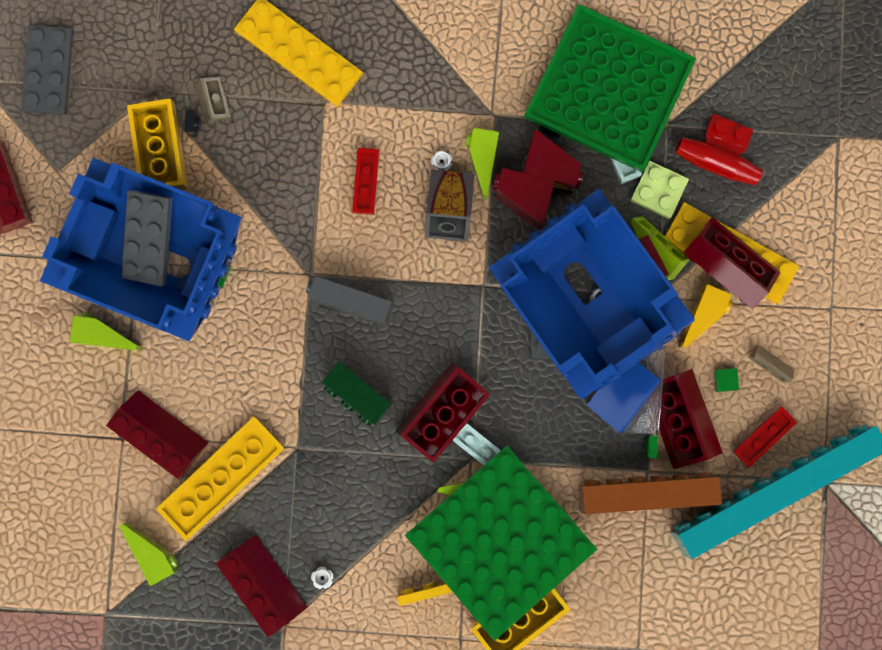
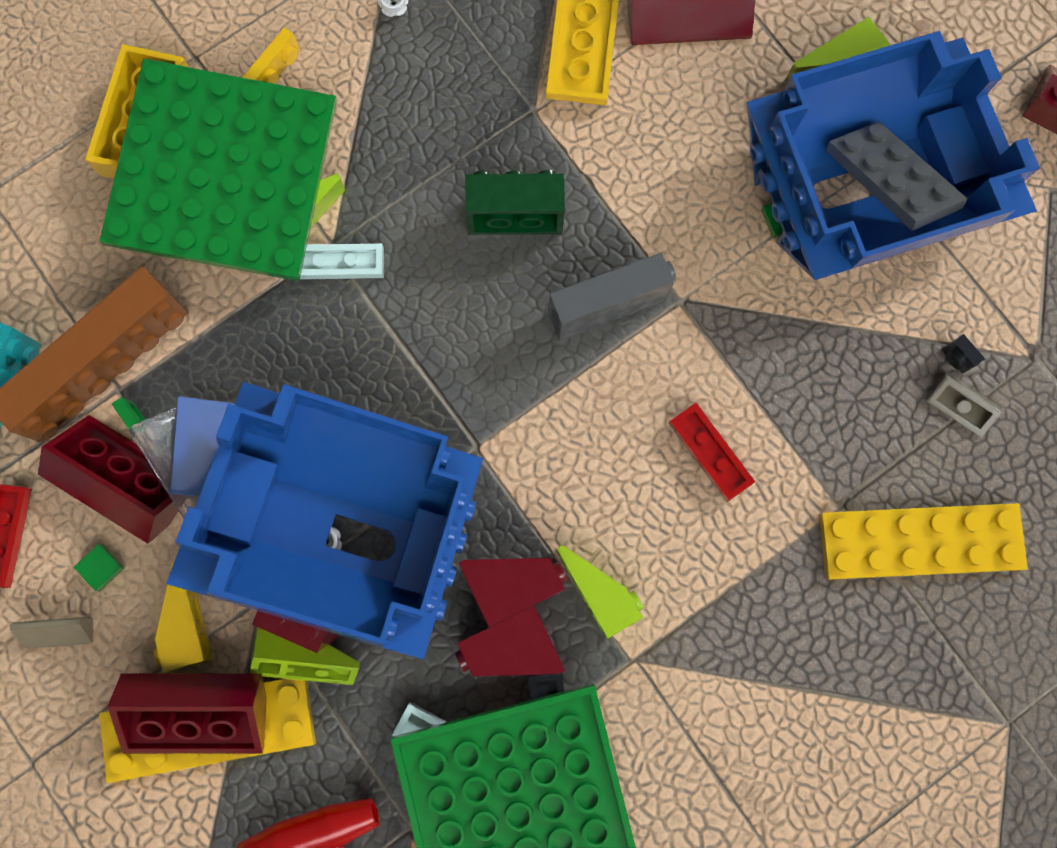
camera: 140 degrees right, 5 degrees down
yellow brick [127,98,188,190] -> none
dark red slope [395,363,491,463] -> none
slope [425,169,475,242] -> none
white plate [431,151,452,171] -> none
yellowish green plate [630,161,689,219] -> none

